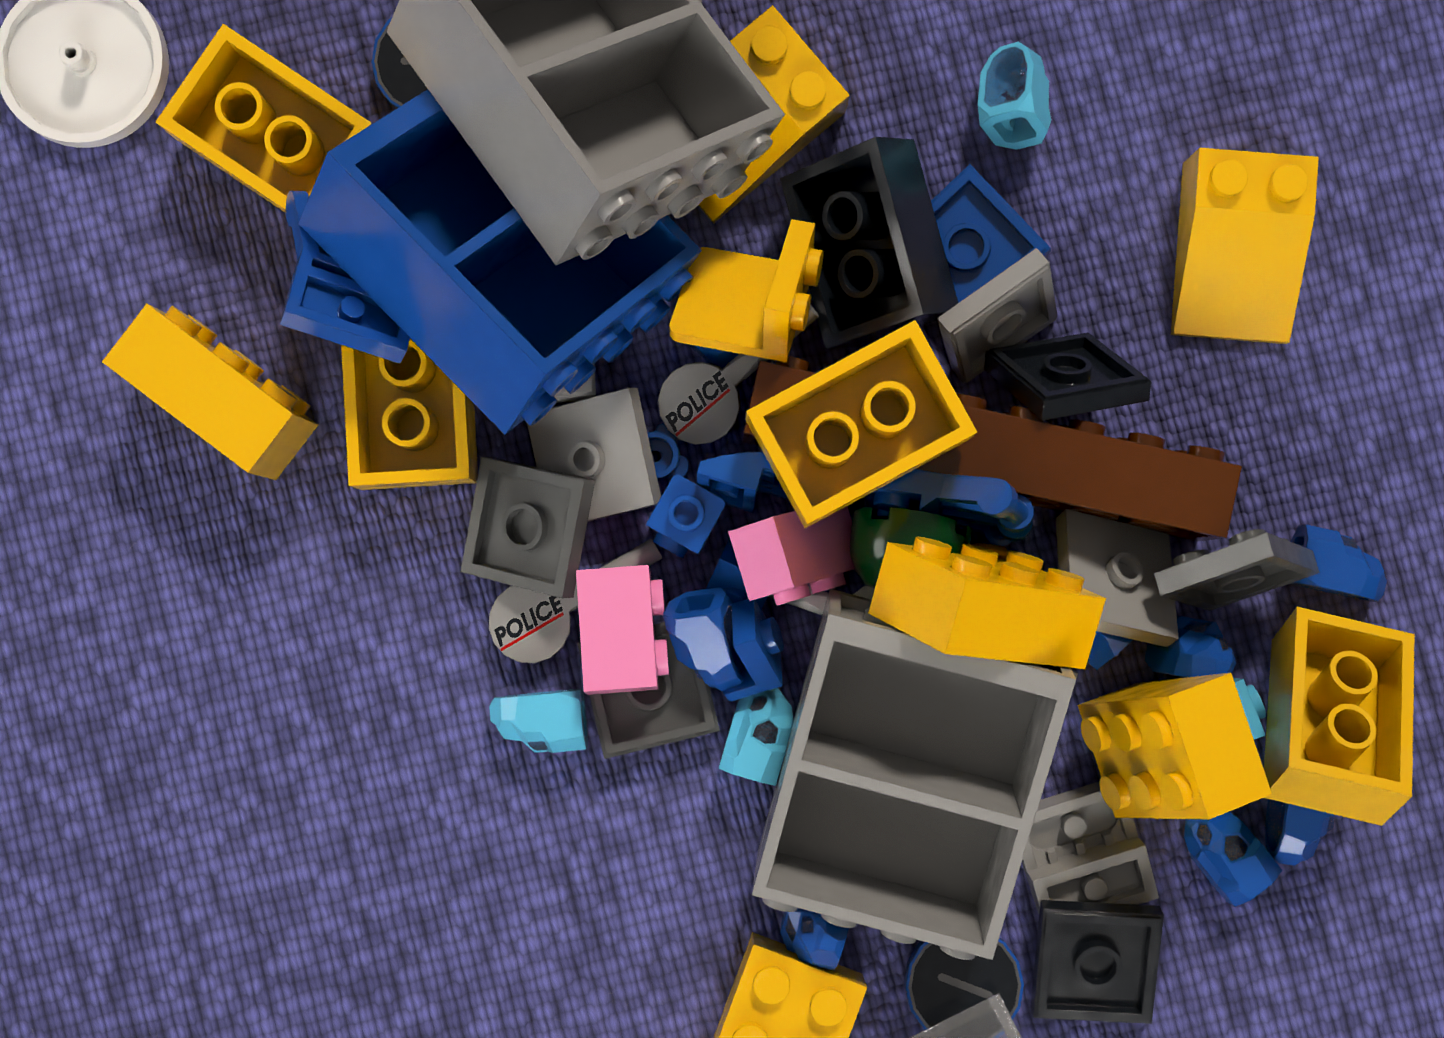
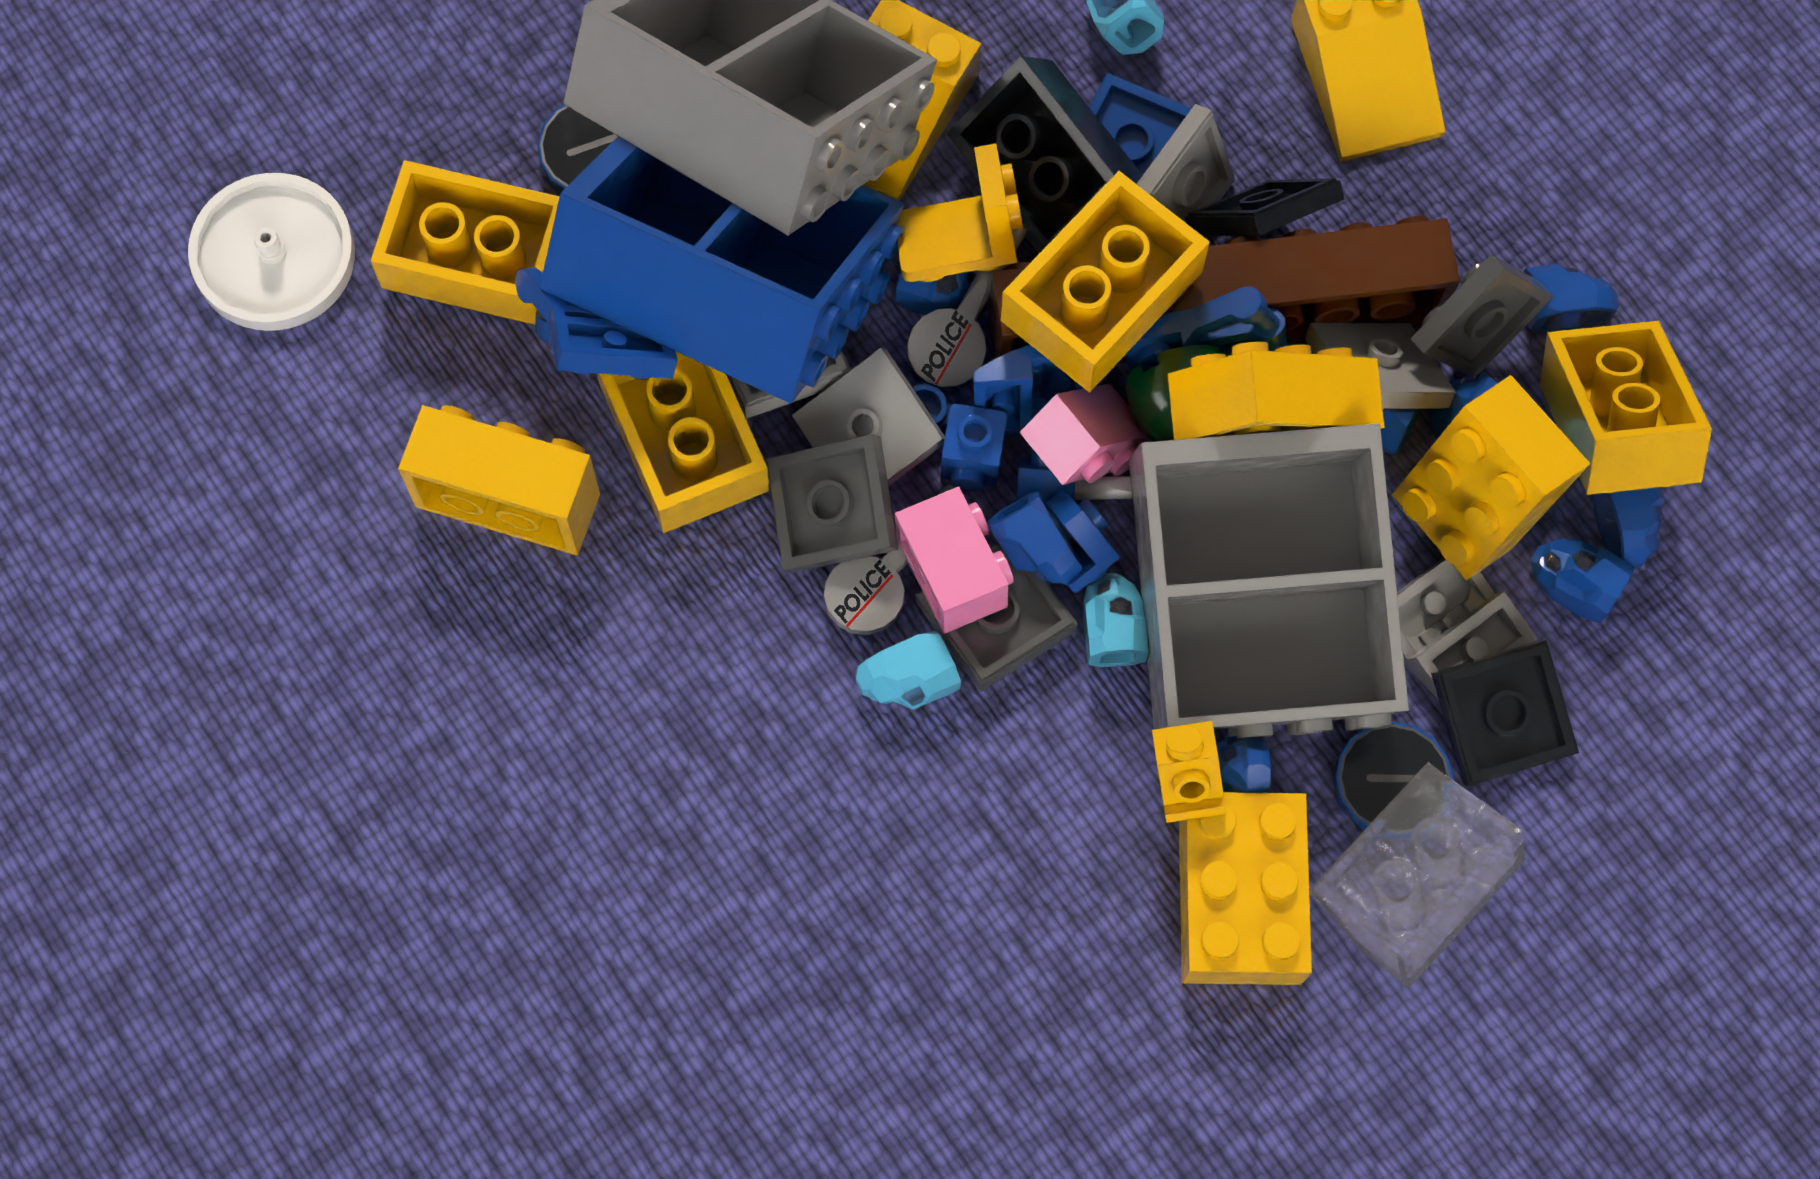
camera: 25 degrees left, 15 degrees down
none -> yellow brick [1152,721,1227,823]

